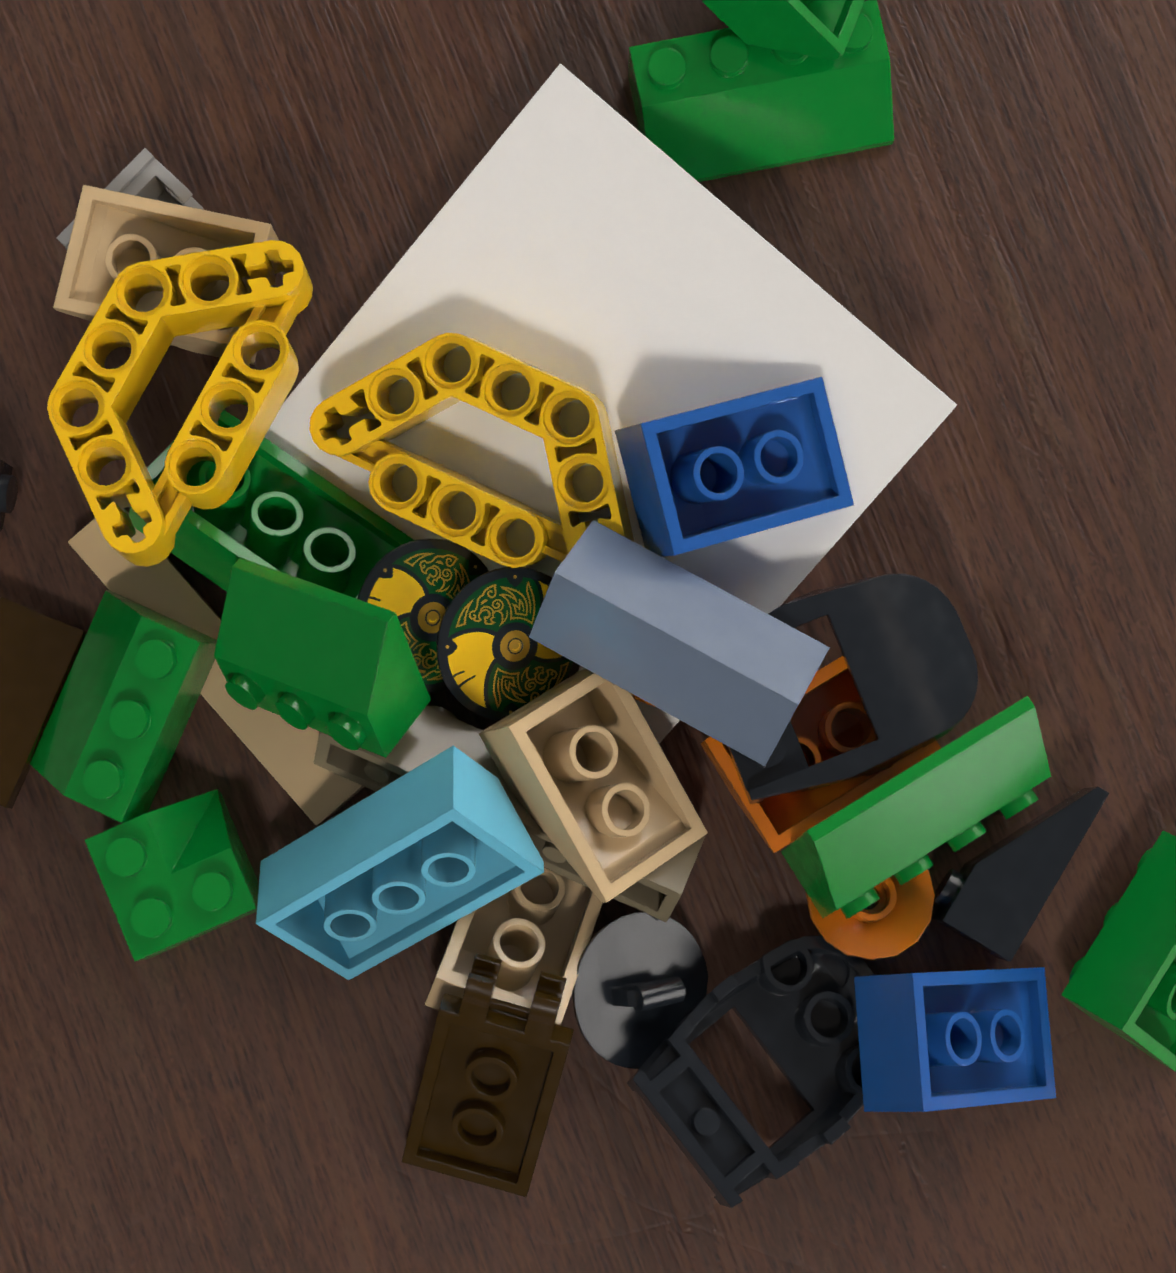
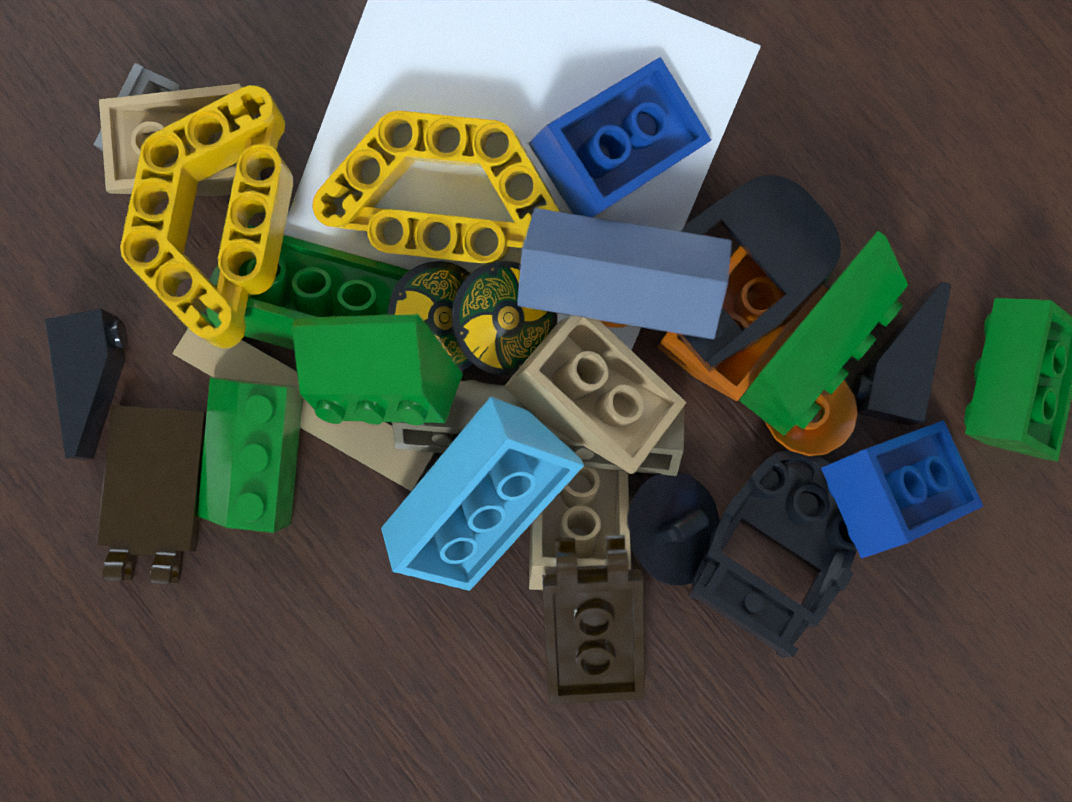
camera: 15 degrees left, 0 degrees up
green slope [85,789,259,962] -> none

